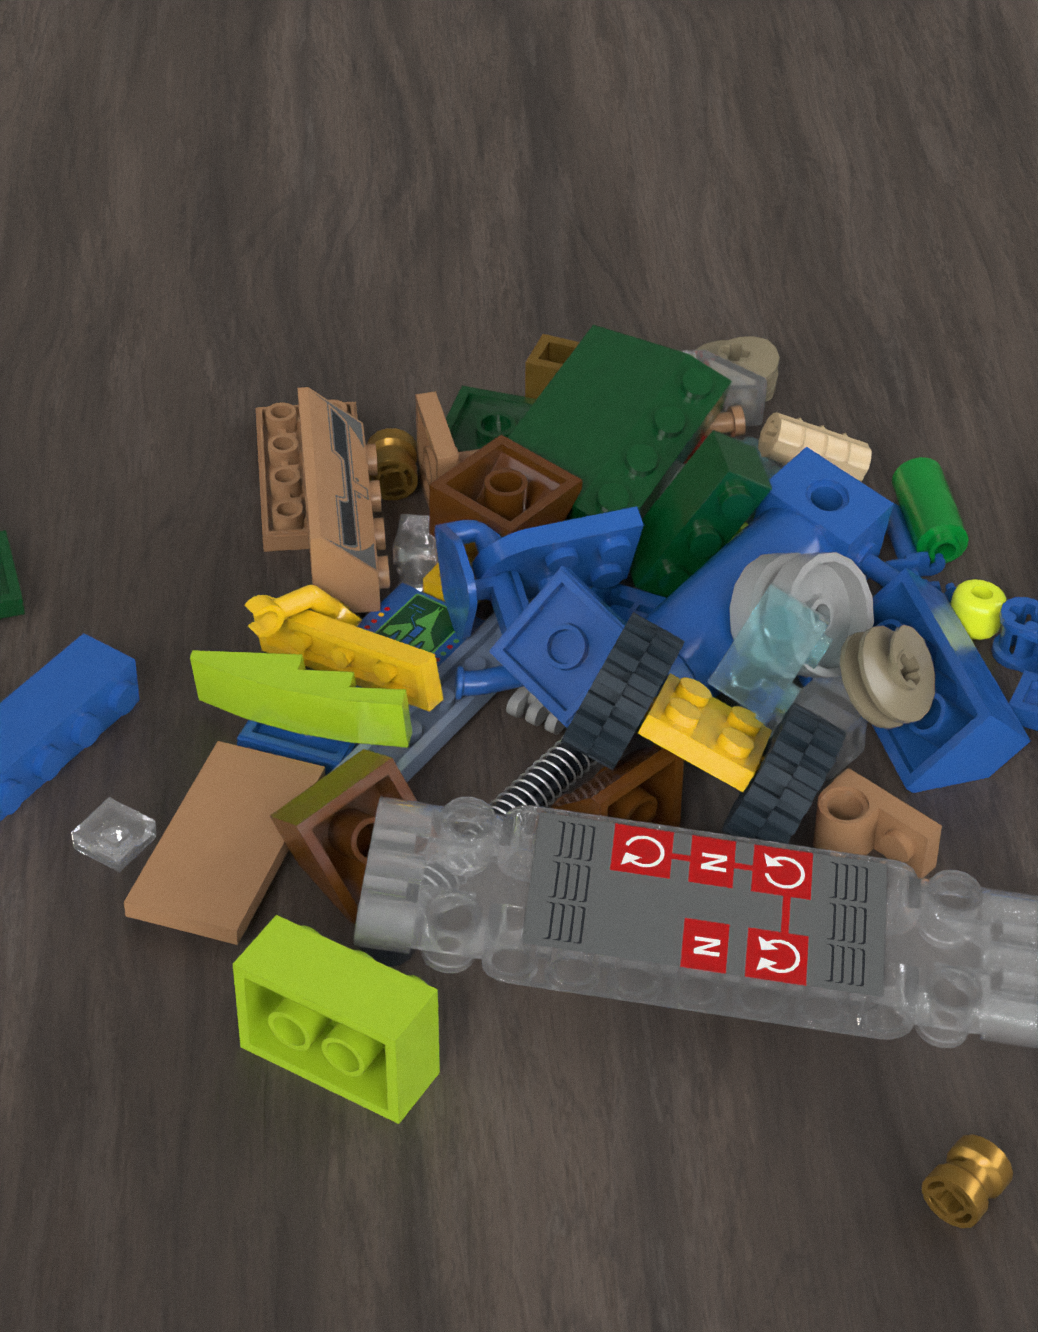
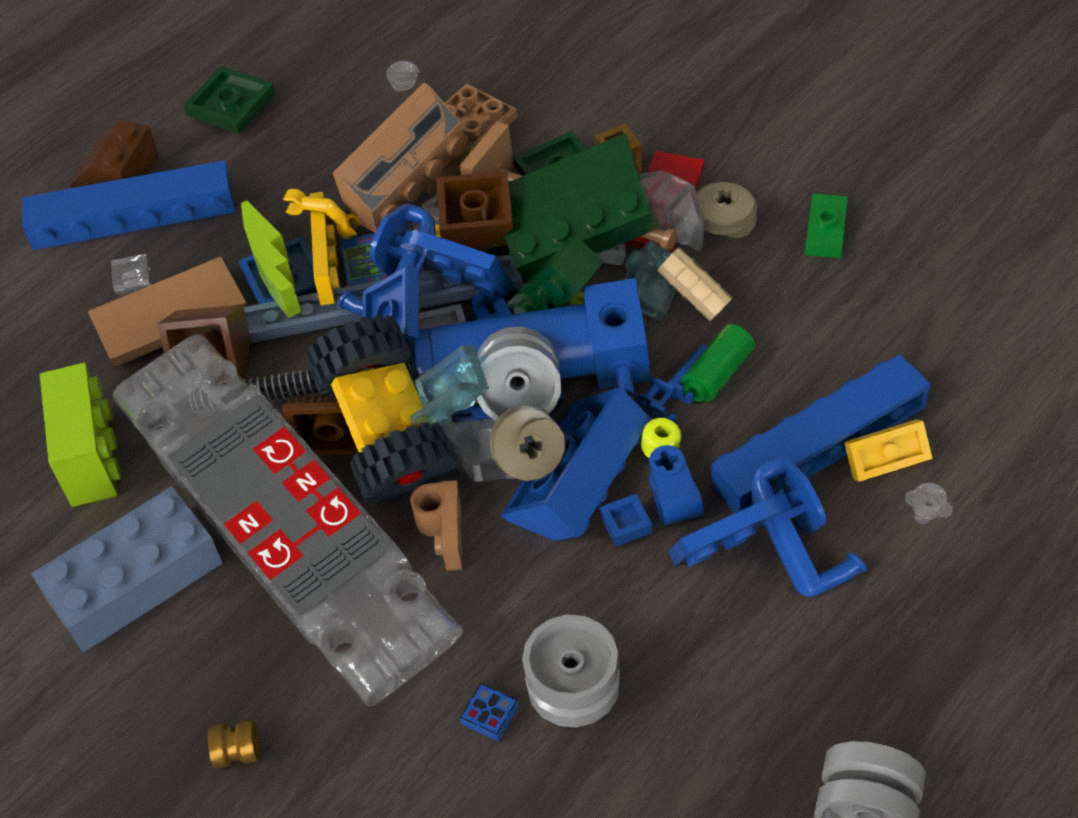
camera: 50 degrees right, 10 degrees up
none -> sand blue brick [31,486,222,653]
none -> clear plate [386,61,419,91]
none -> green plate [805,194,848,258]

